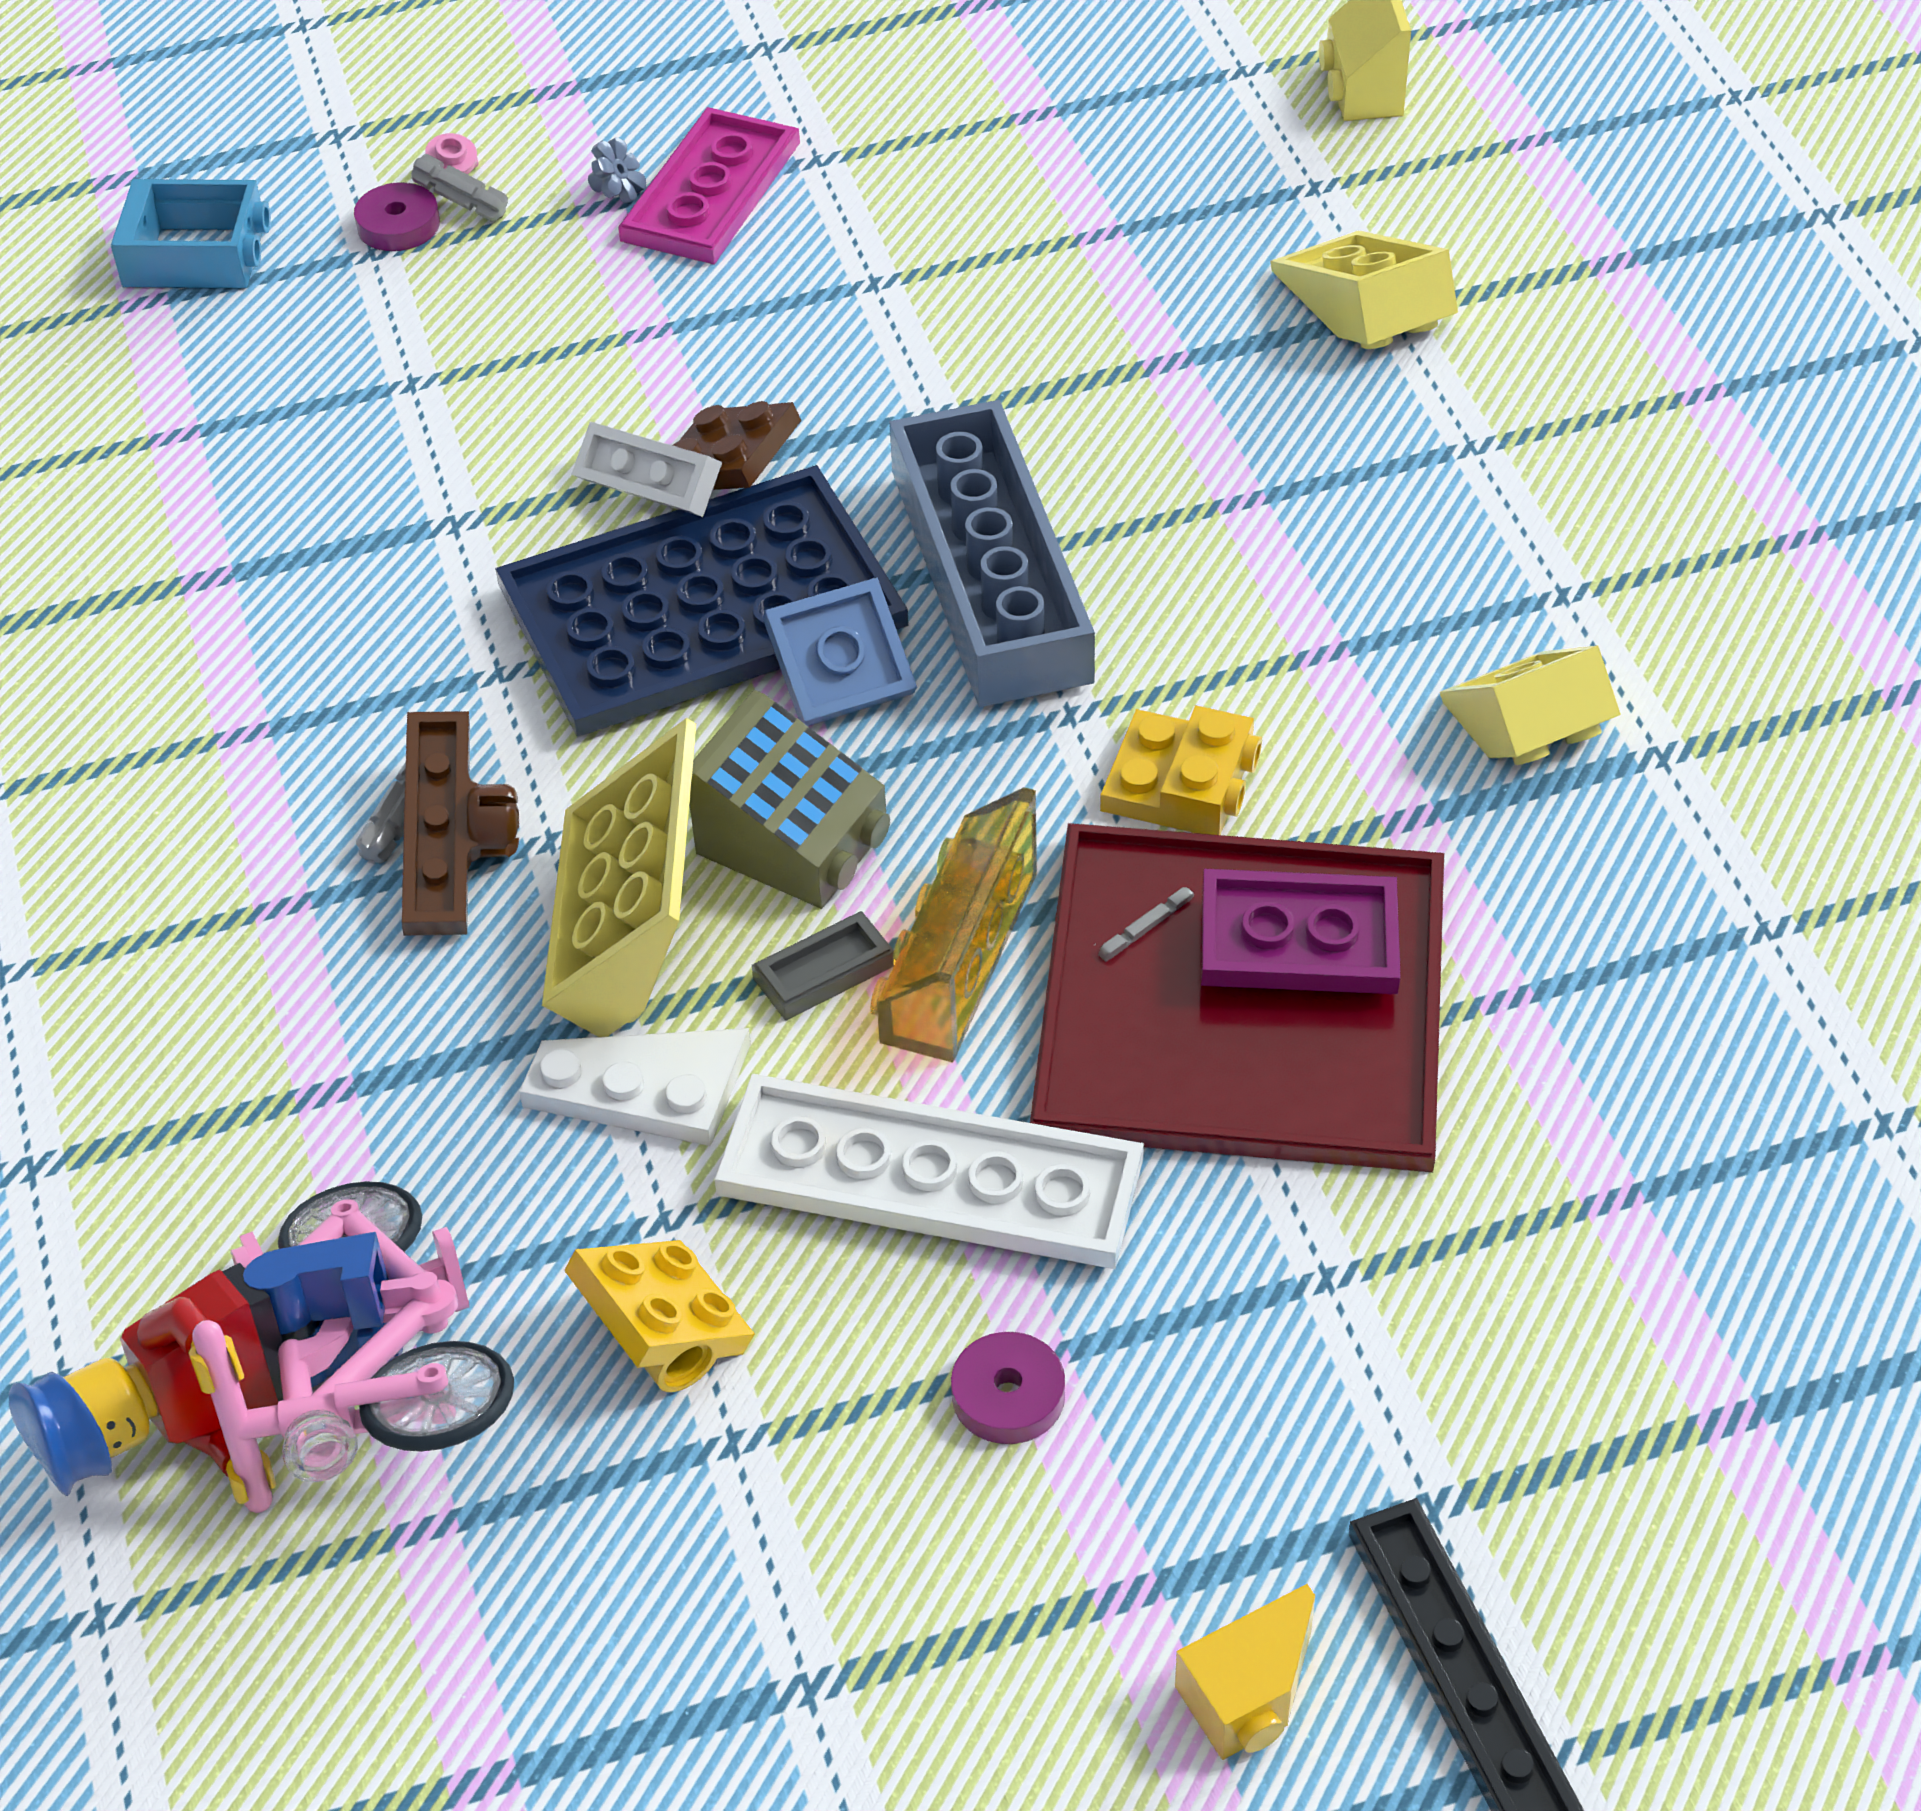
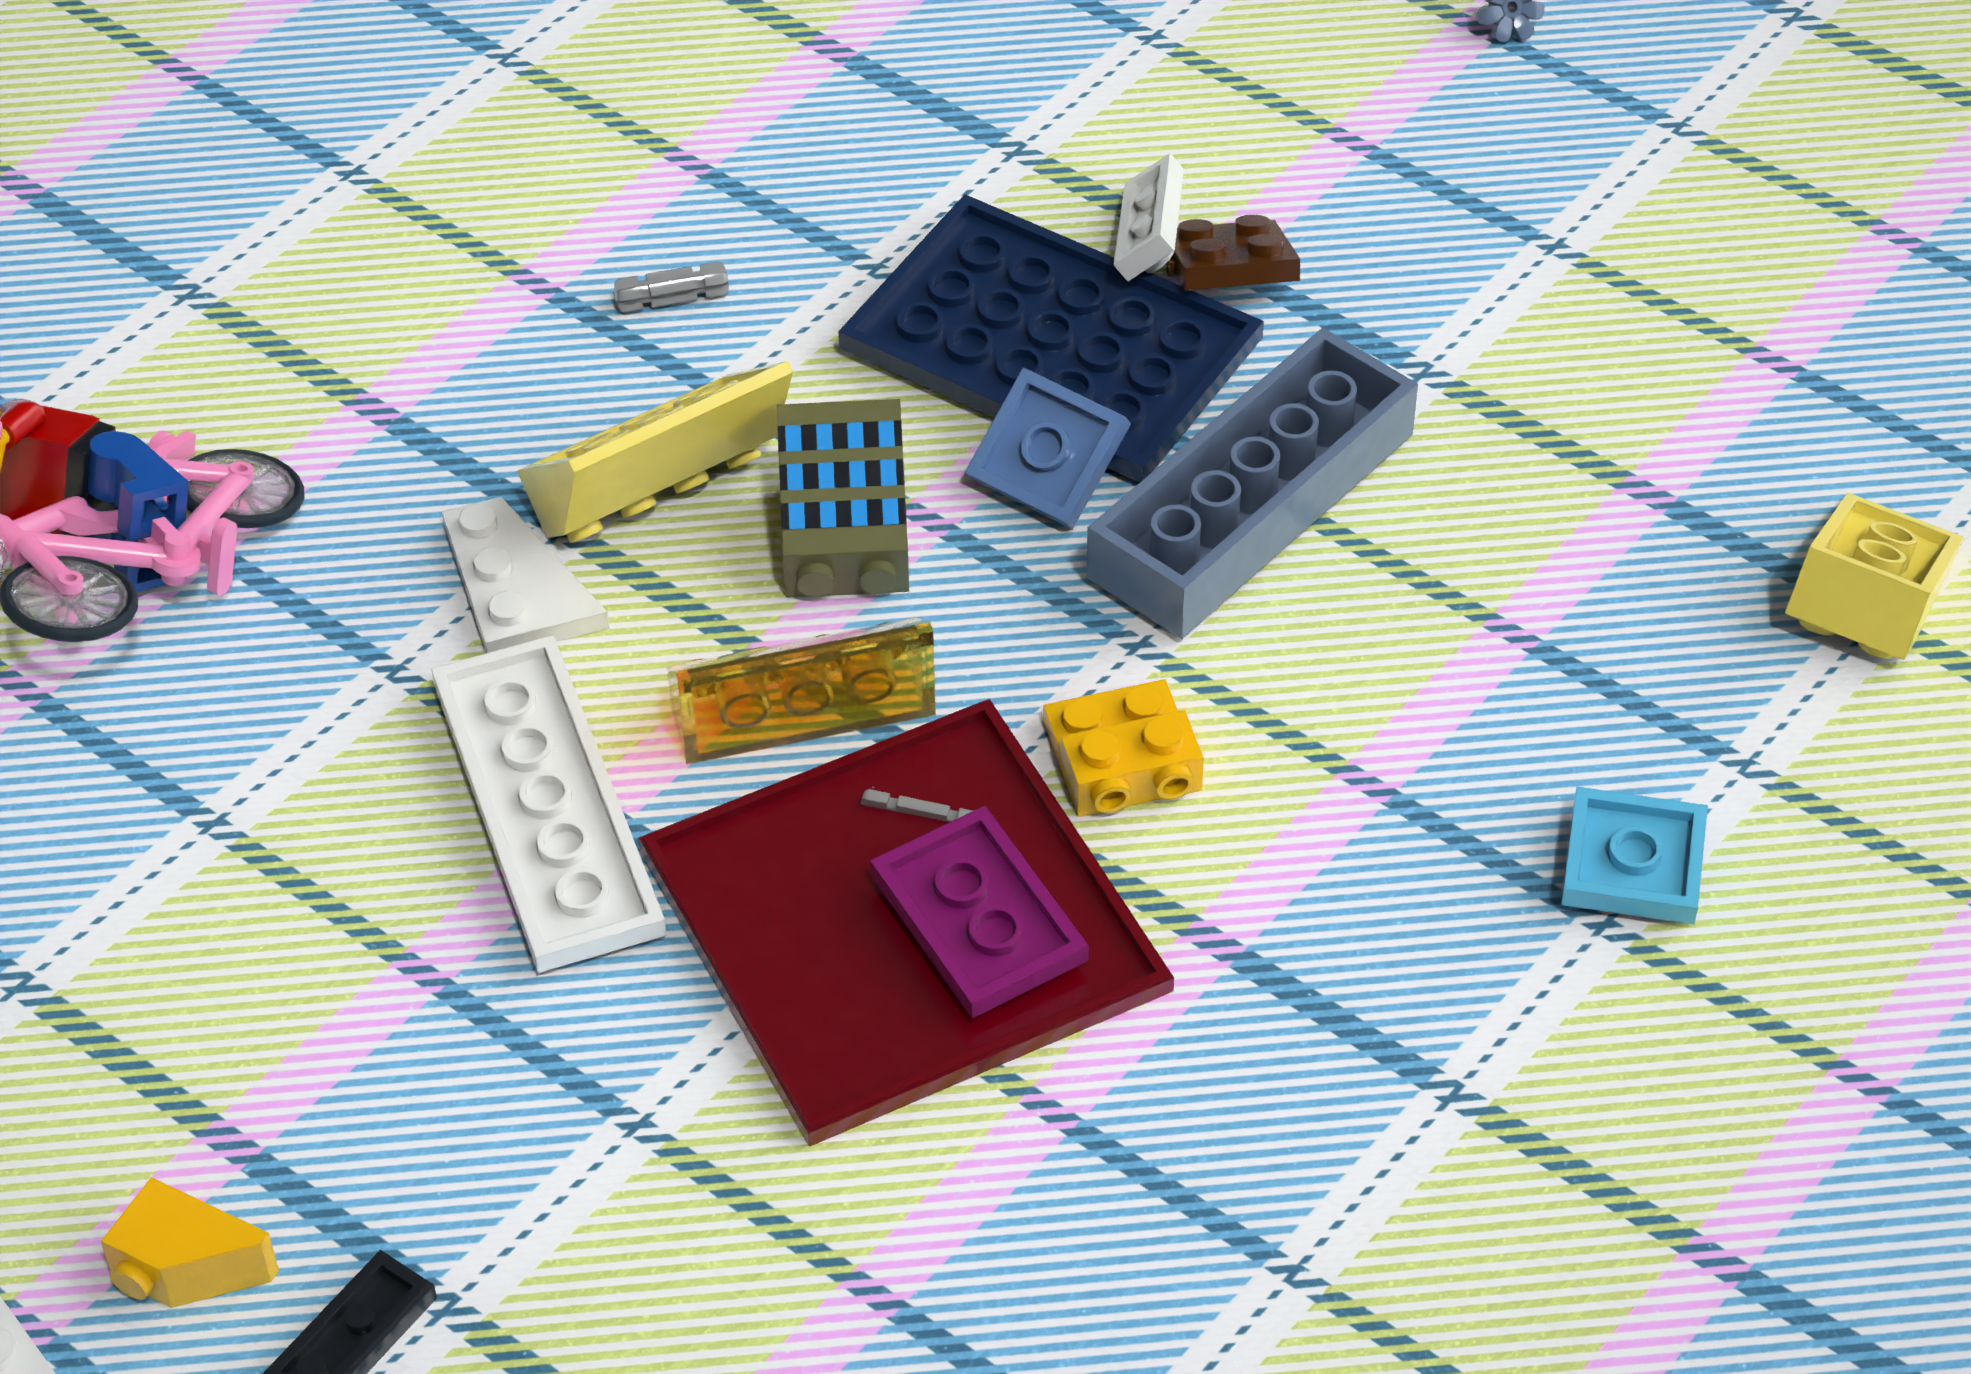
camera: 55 degrees right, 0 degrees up
reddish brown plate [402,711,519,936] -> none
yellow plate [564,1240,755,1392] -> none
dark pink tile [618,107,800,265] -> none
dark grey tile [752,911,896,1021] -> none
magenta piece [951,1332,1065,1444] -> none
light yellow slope [1439,645,1621,765] -> none
none -> medium azure plate [1561,787,1708,925]

